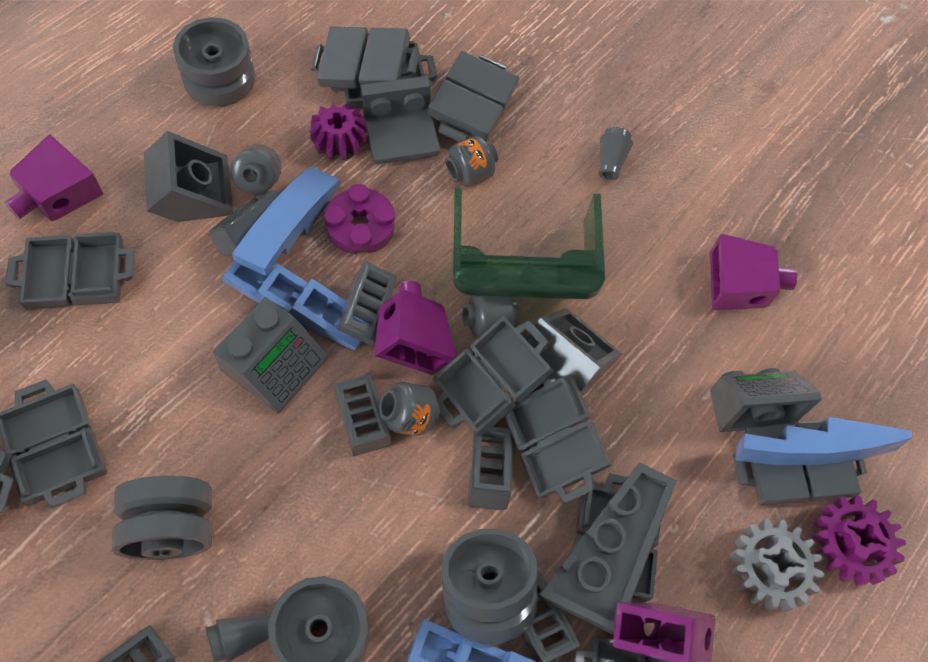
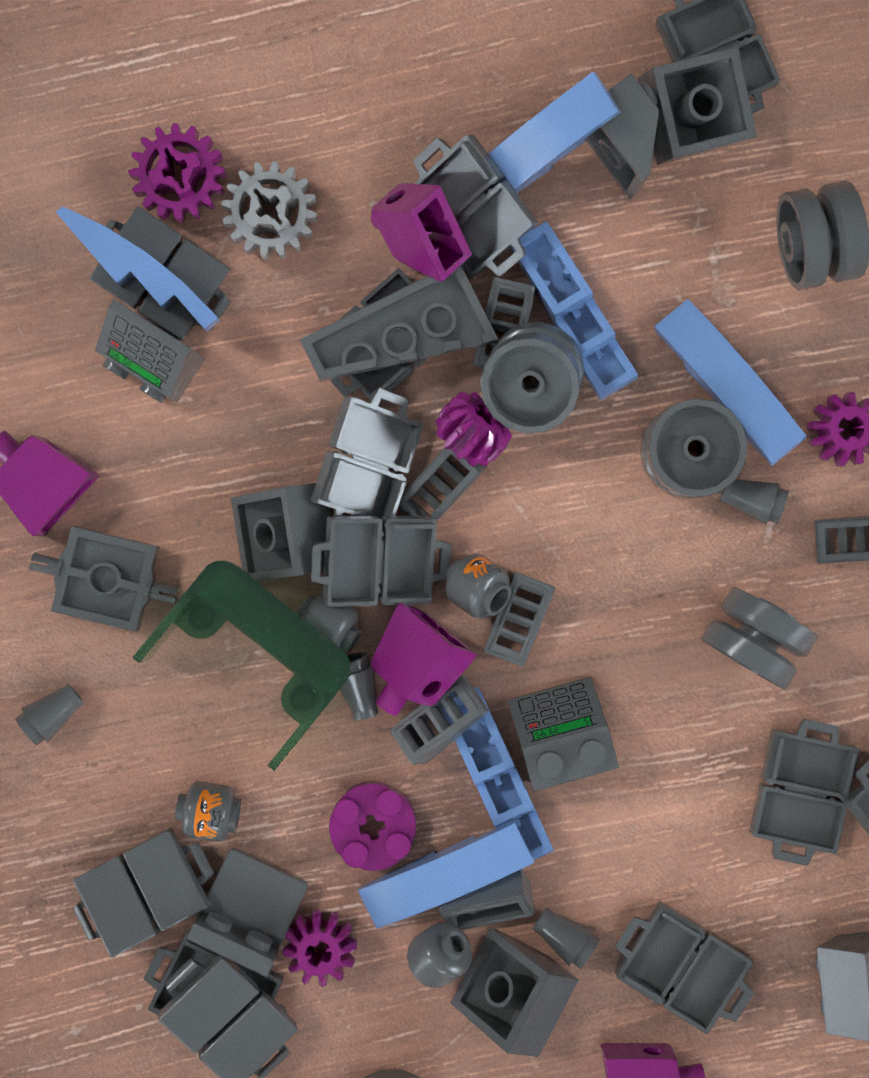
camera: 130 degrees left, 25 degrees up
none -> dark grey plate [29,526,180,632]
none -> dark grey cone [332,652,379,720]
none -> magenta gear [435,391,512,467]
none -> dark grey cone [532,907,600,969]

